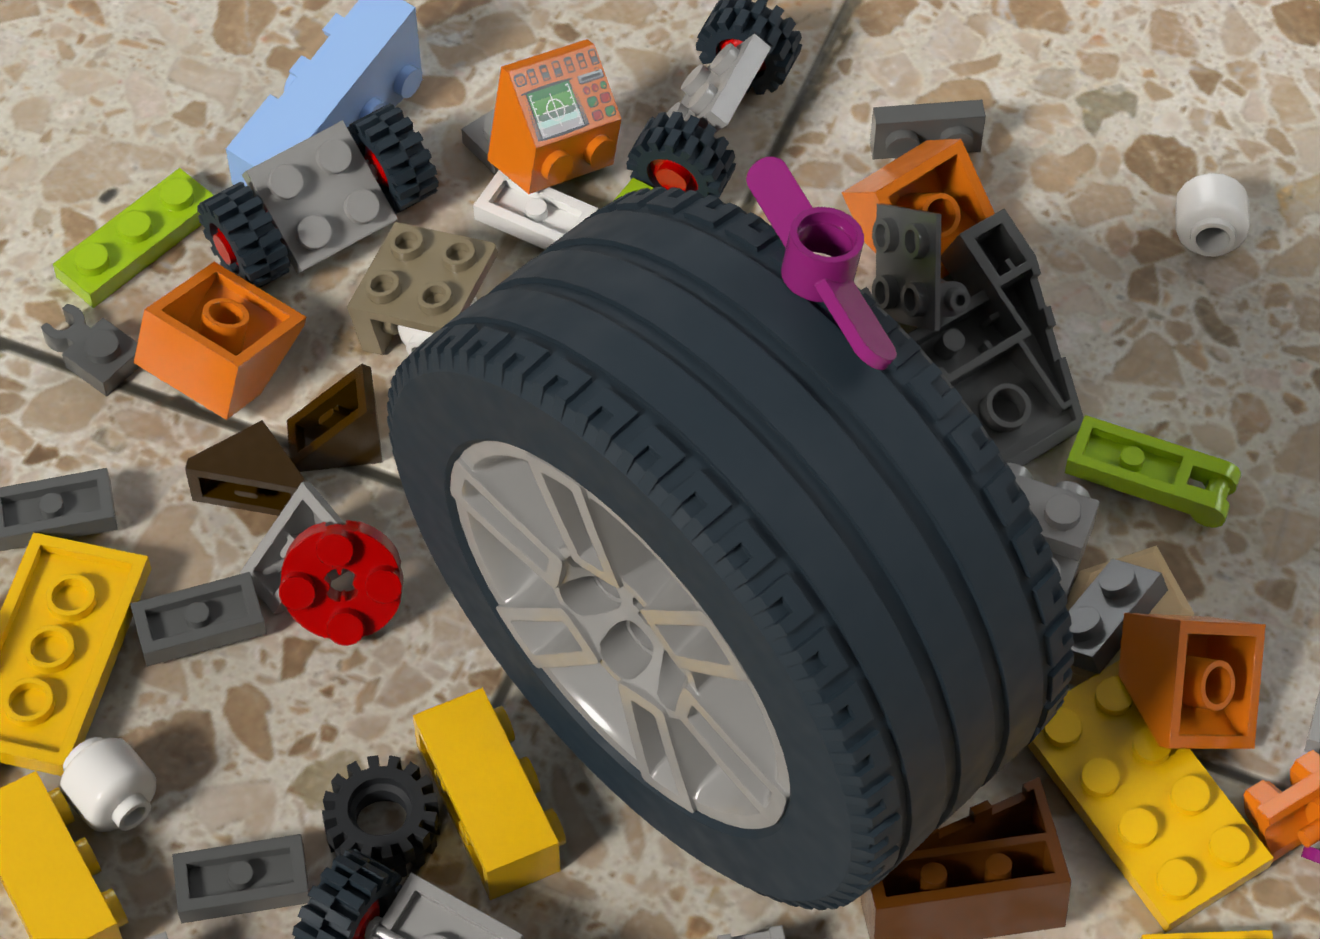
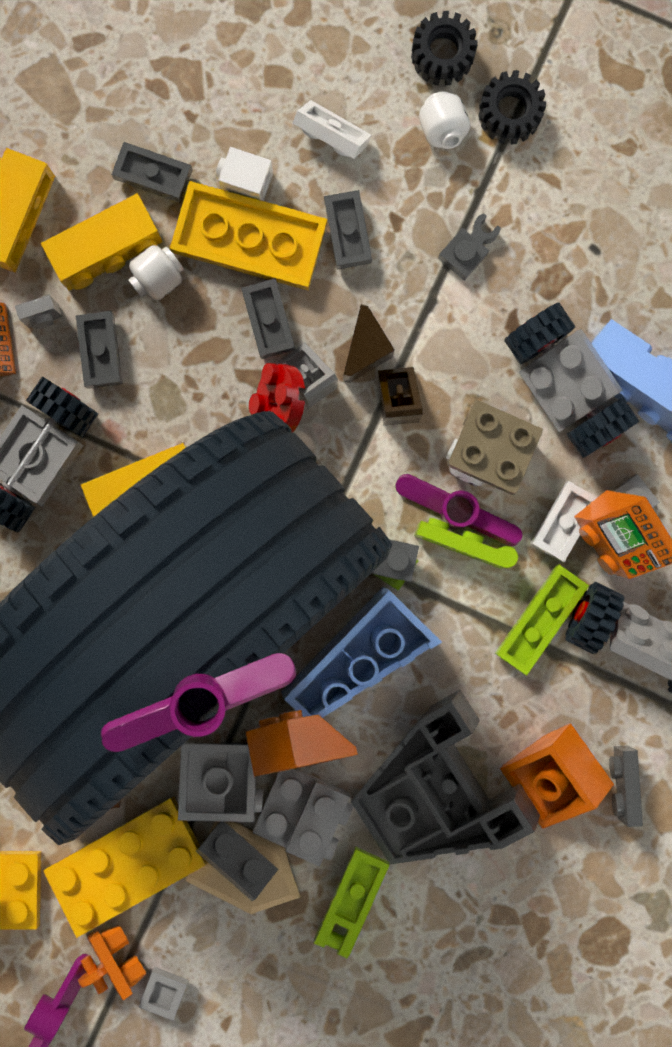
camera: 90 degrees right, 30 degrees up
lime plate [53,168,214,308] -> none
orange slope [134,262,307,420] -> none
black tyre [322,755,441,878] -> none
dark grey hinge [872,203,970,331] -> none
orange slope [1118,613,1266,749] -> none
white head [1175,173,1250,257] -> none

